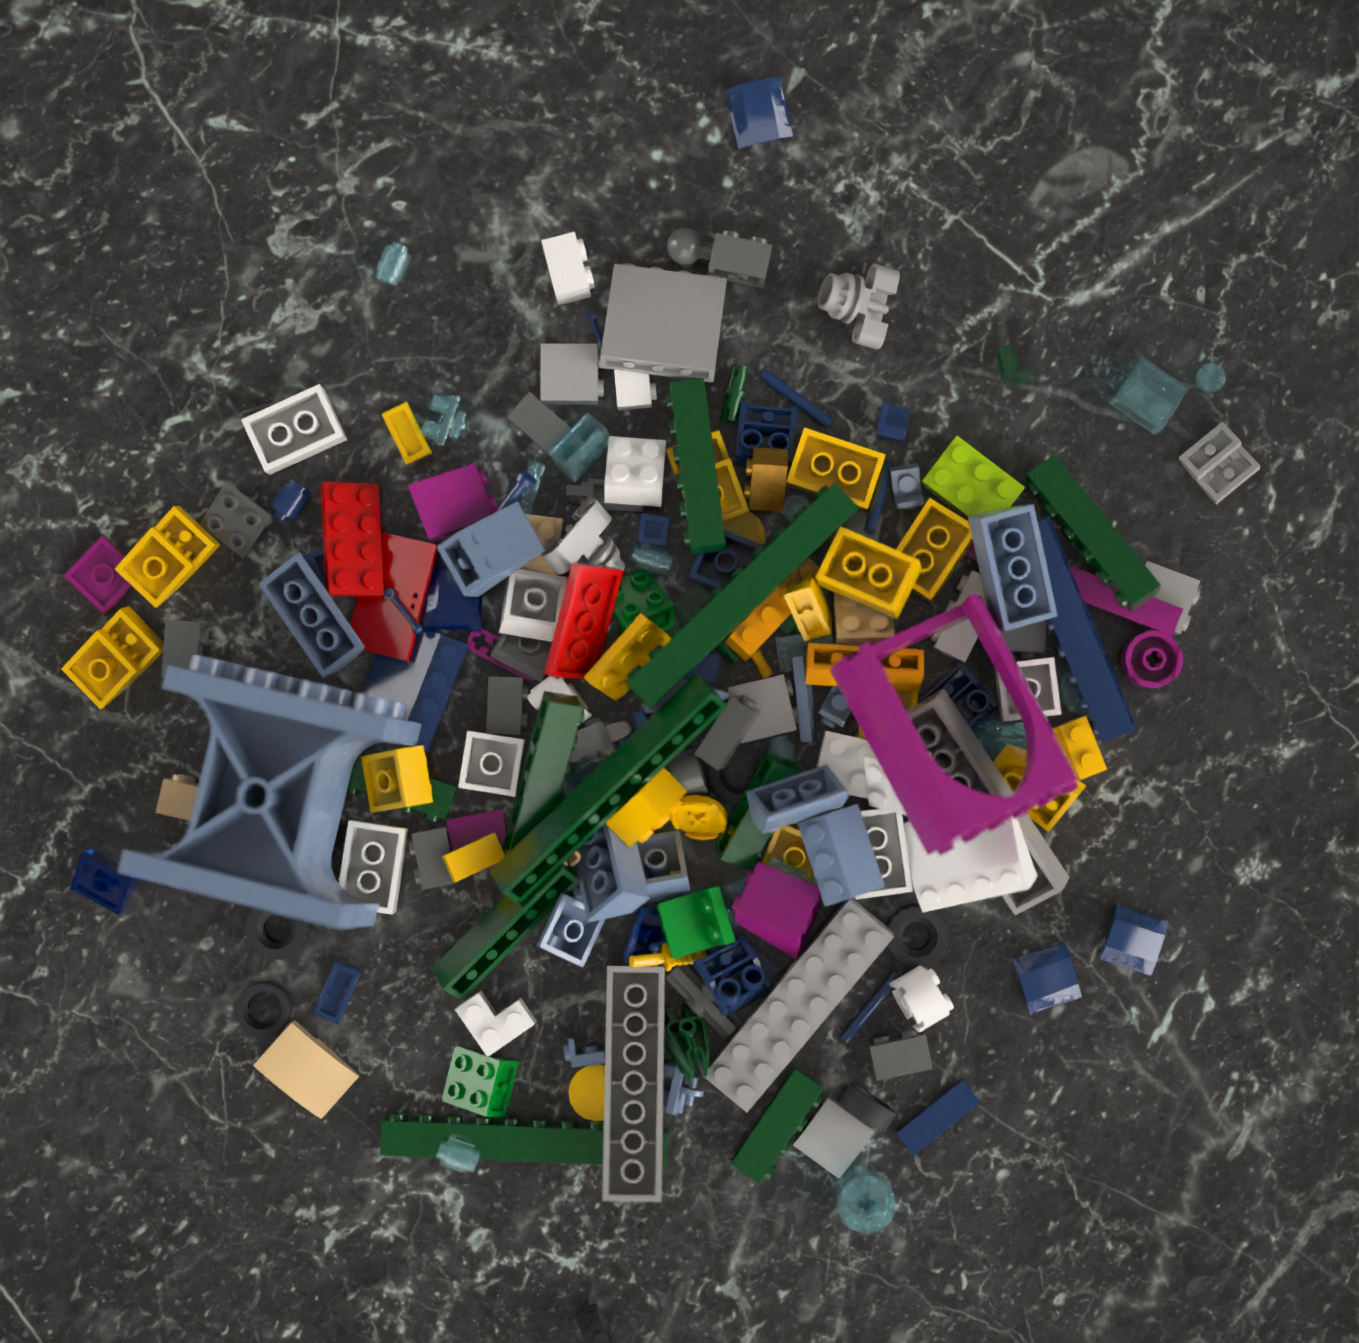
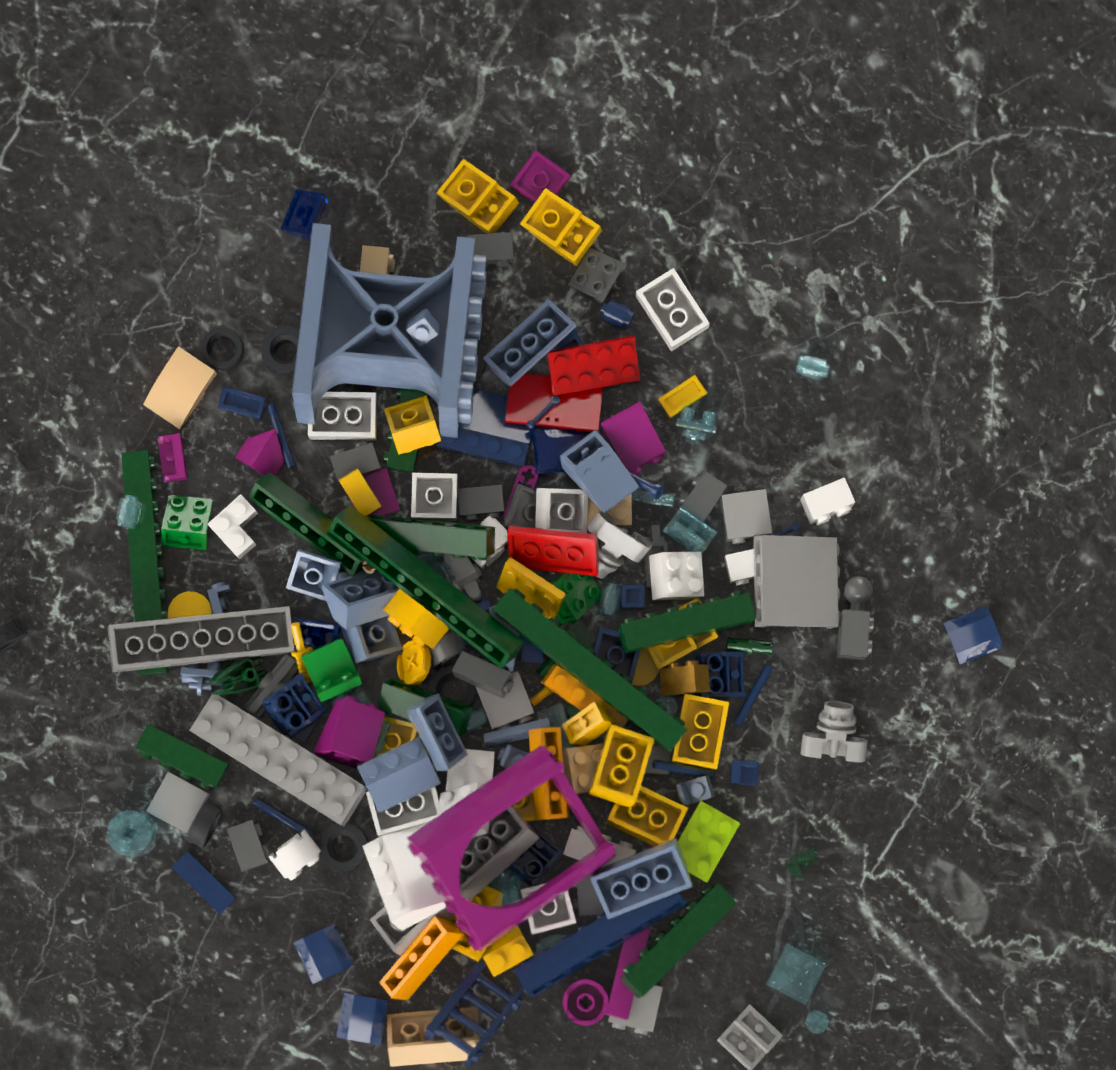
camera: 80 degrees right, 5 degrees down
none -> magenta hinge [157,433,188,483]
none -> magenta slope [235,429,285,476]
none -> dark blue bar [266,403,295,469]
none -> light orange brick [380,916,463,1000]
none -> tan slope [387,1007,480,1067]
none -> sand blue brick [406,308,440,347]
none -> dark blue fence [425,960,524,1067]

